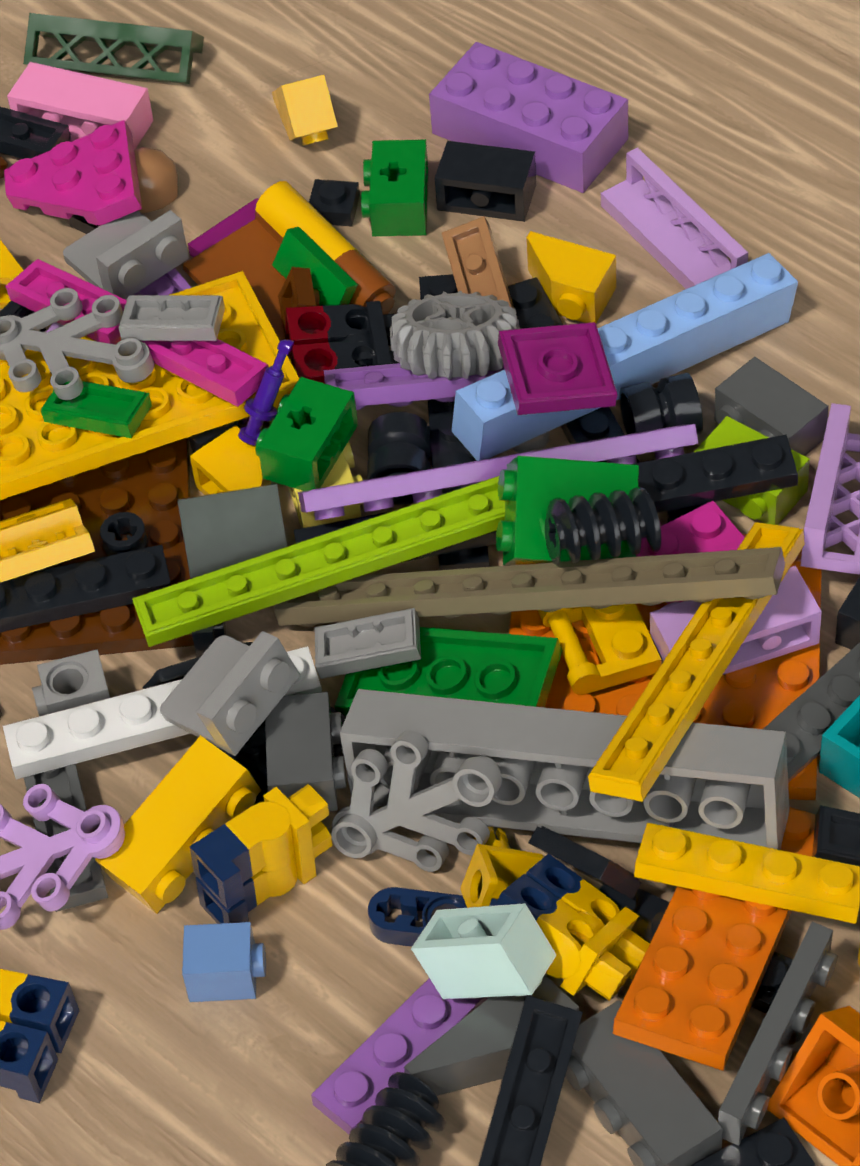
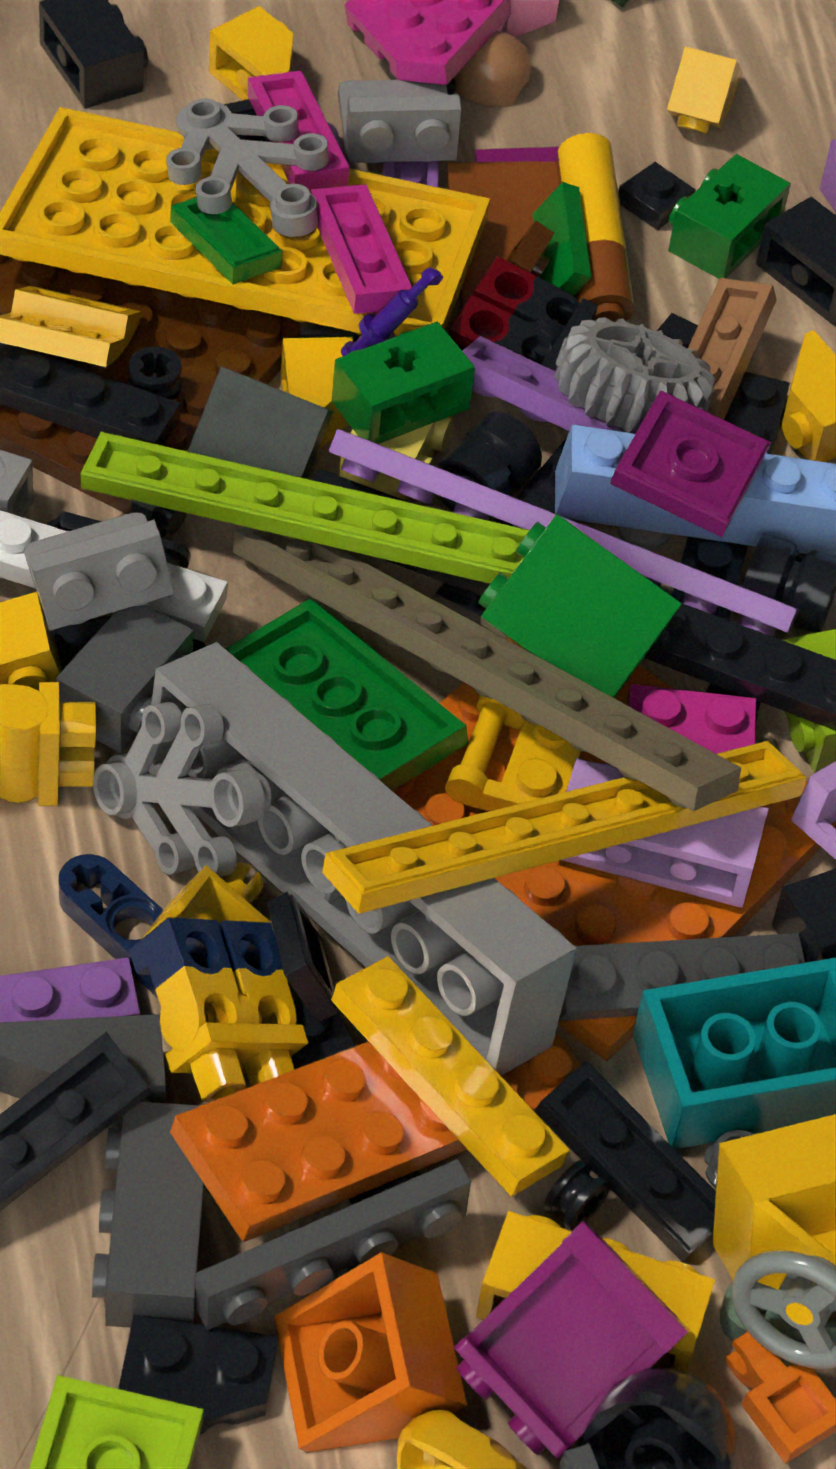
camera: 25 degrees right, 0 degrees up
light grey plate [119,295,225,342] -> none
light grey plate [315,608,421,679] -> none
light aqua brick [411,903,556,999] -> none
black piece [545,487,662,566] -> none

